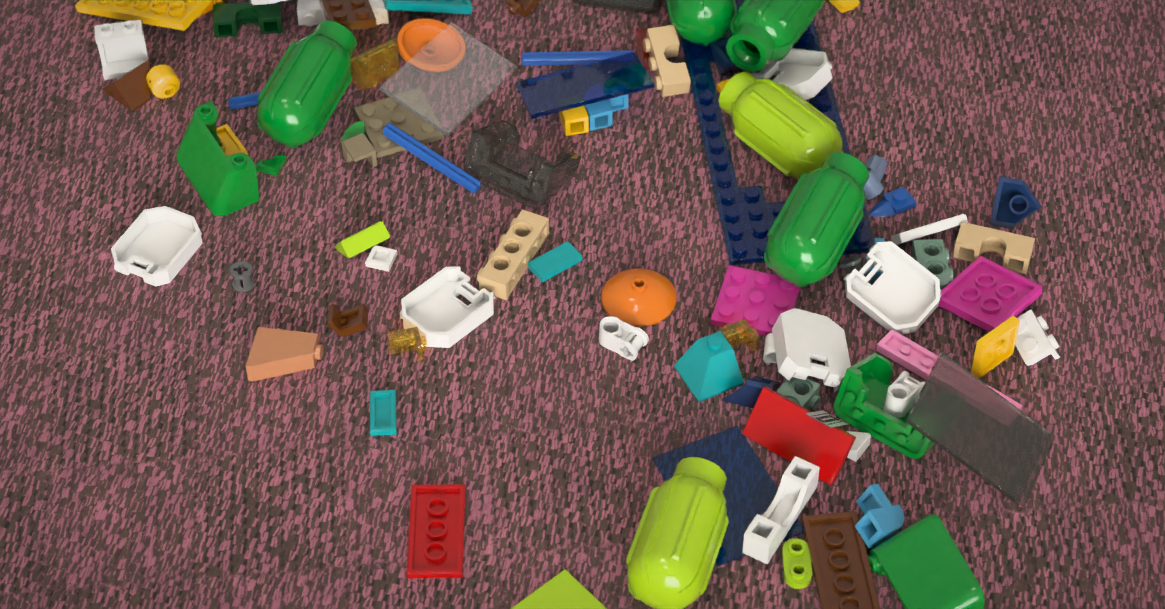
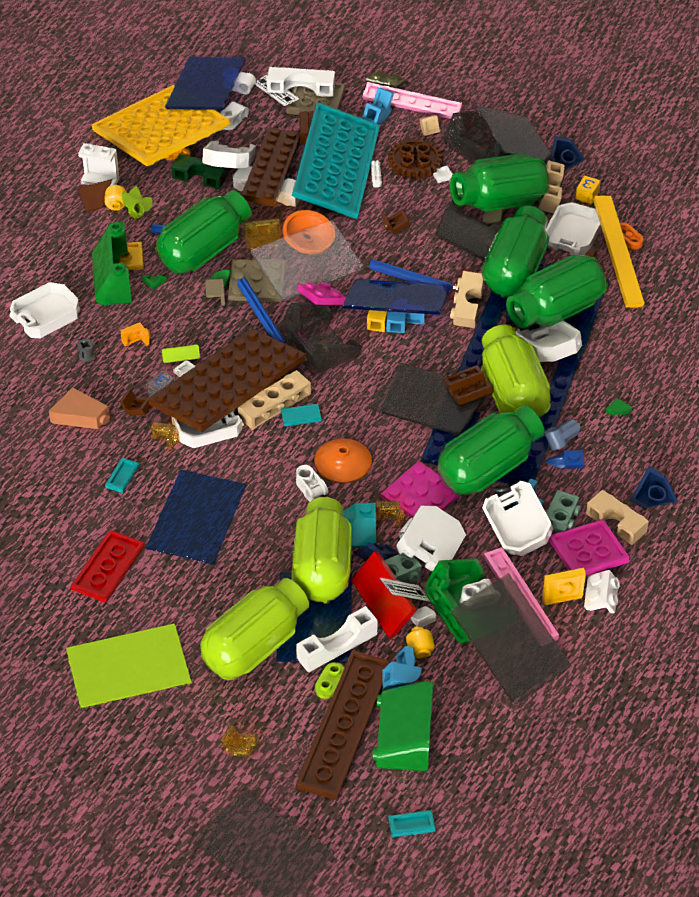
camera: 25 degrees right, 0 degrees up
white tile [891,214,968,245] -> none
none -> light orange bracket [120,322,151,346]
none -> lime plate [122,186,152,219]
none -> clear blue piece [146,470,247,564]
none -> clear brick [147,371,176,397]
none -> reddish brown plate [148,328,306,432]
none -> lime piece [291,497,352,604]
none -> dark pink plate [297,282,347,305]
none -> clear smoke piece [369,363,486,435]
none -> yellow head [406,626,435,659]
none -> reddish brown slope [443,365,494,406]
none -> green tile [606,398,632,415]

